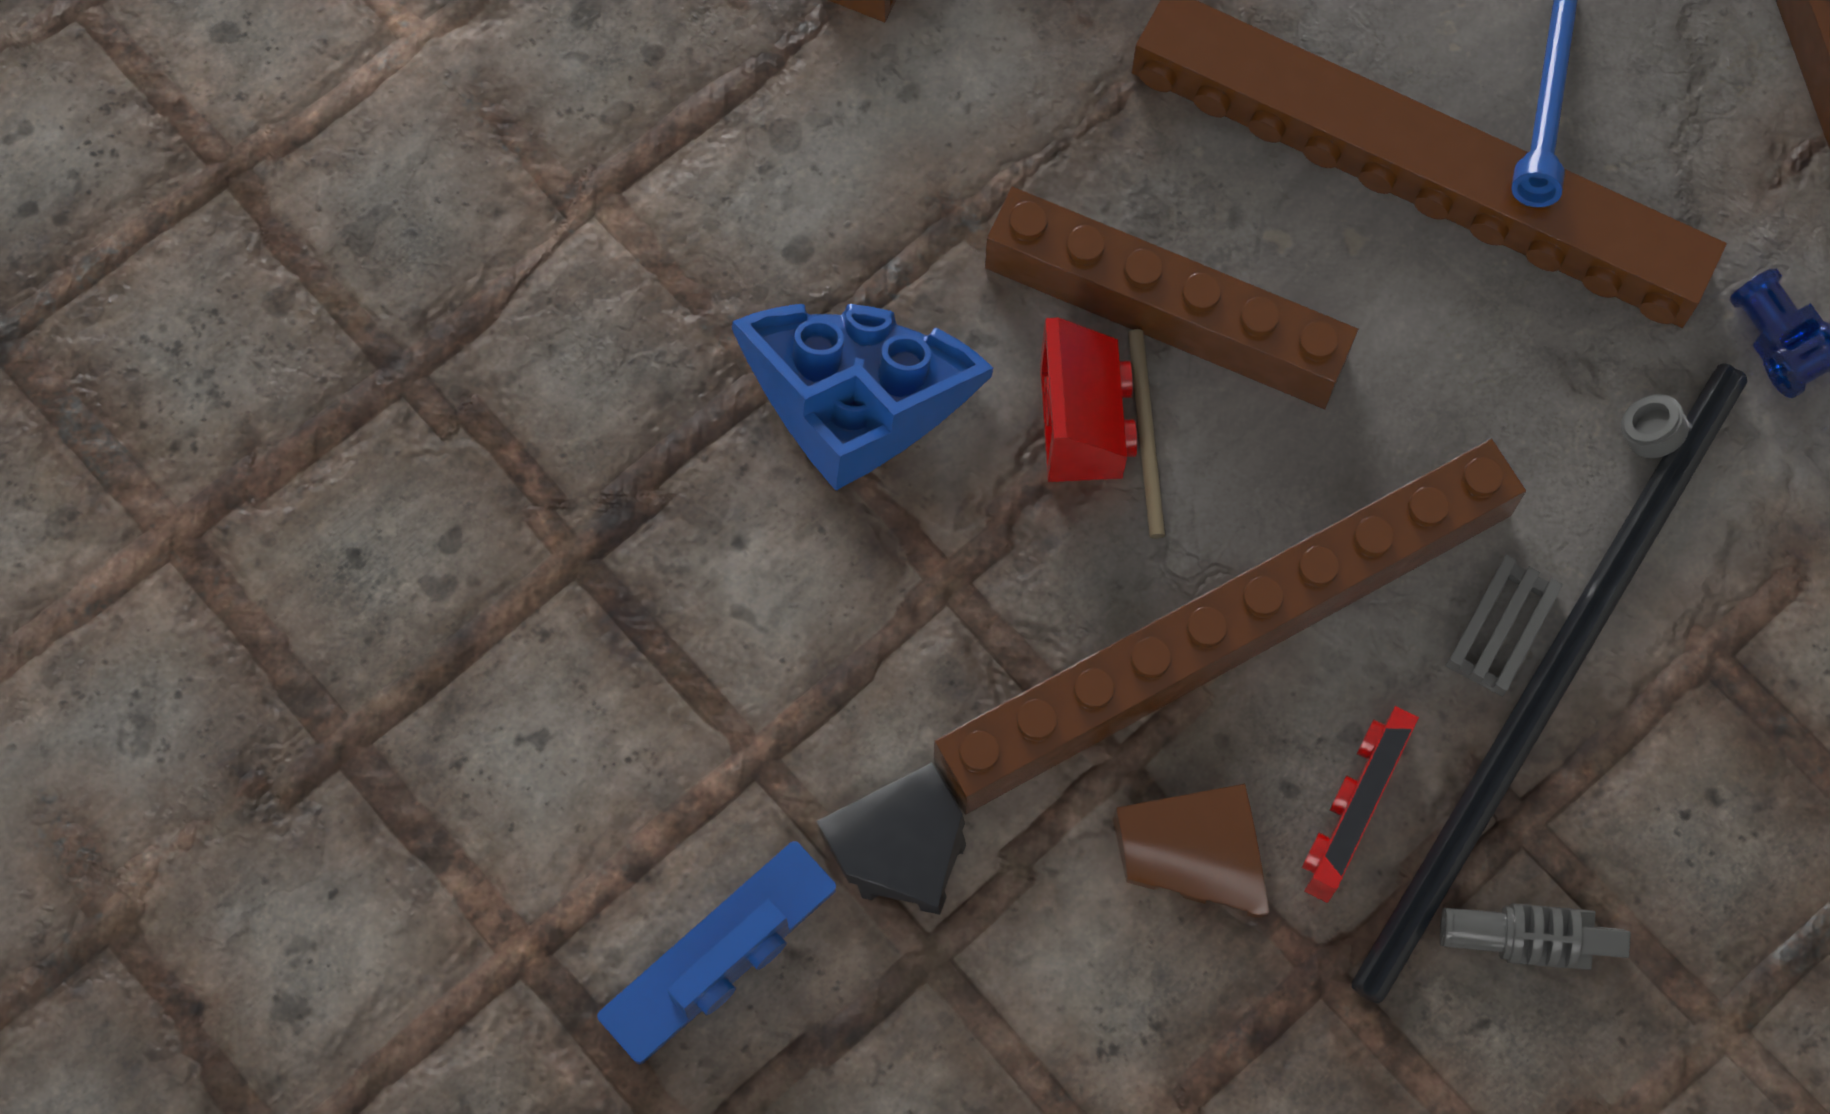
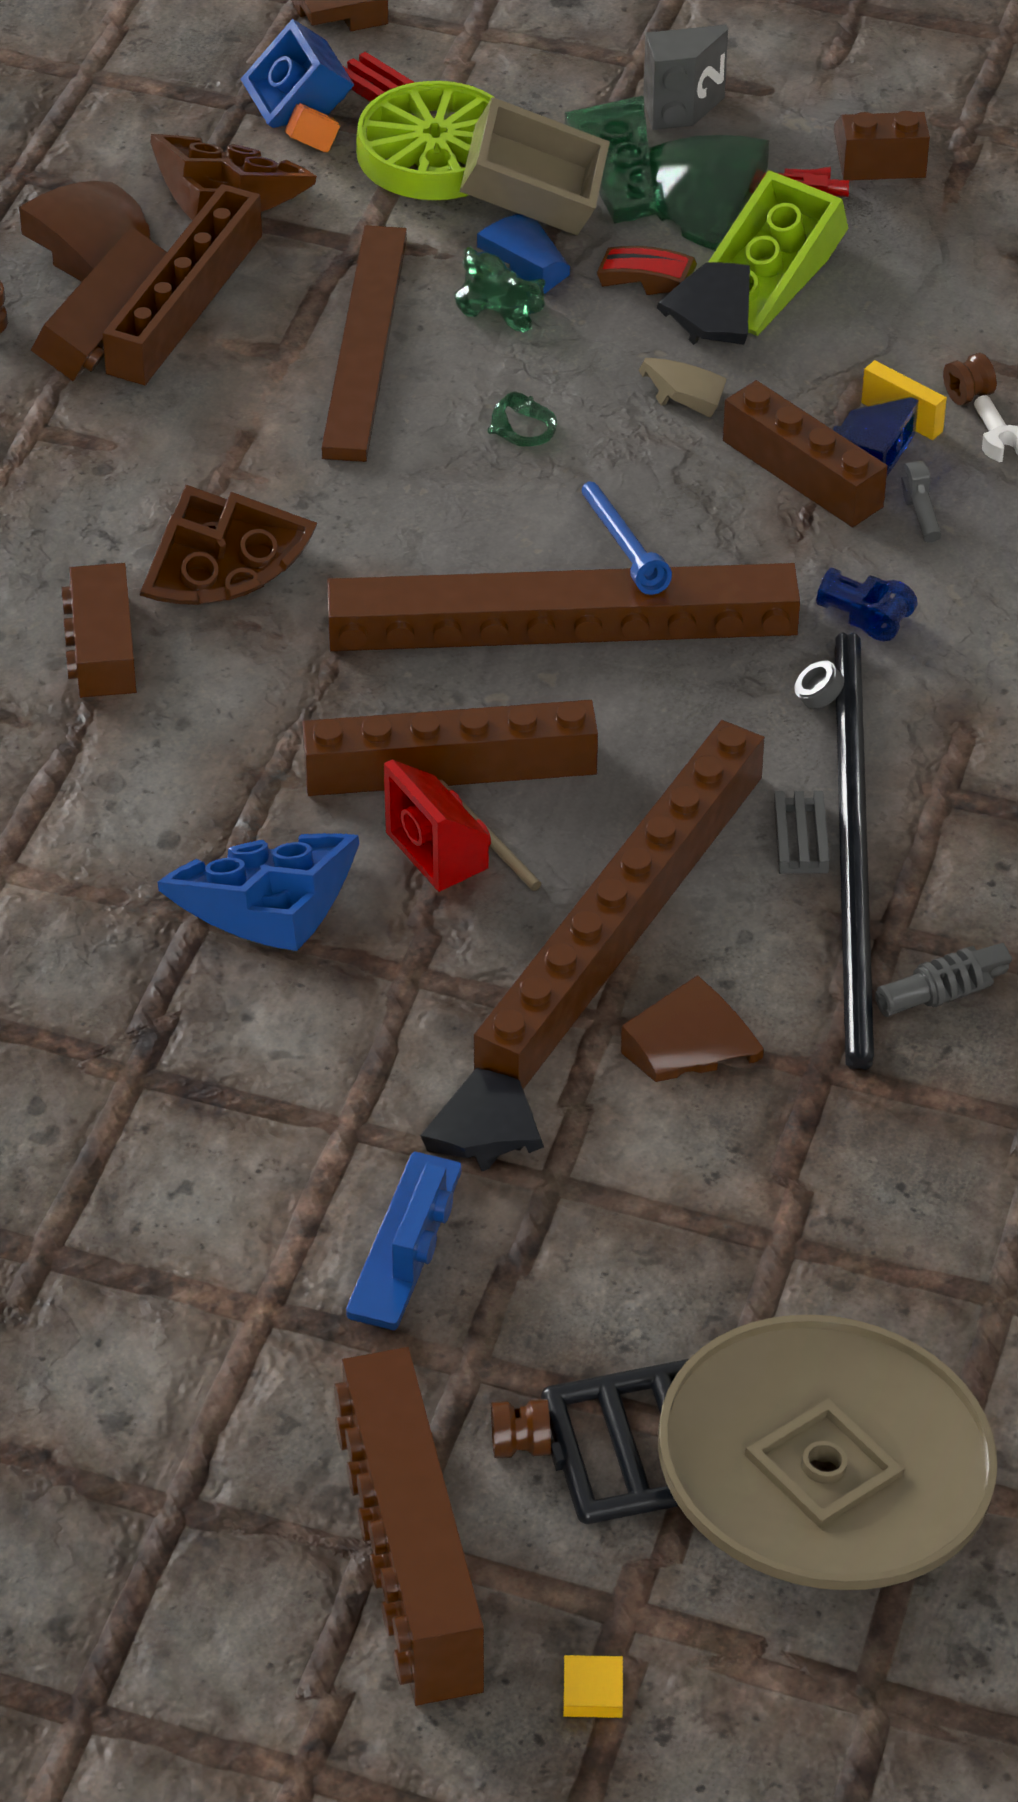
camera: 30 degrees left, 25 degrees down
plate [1301,706,1419,903] -> none

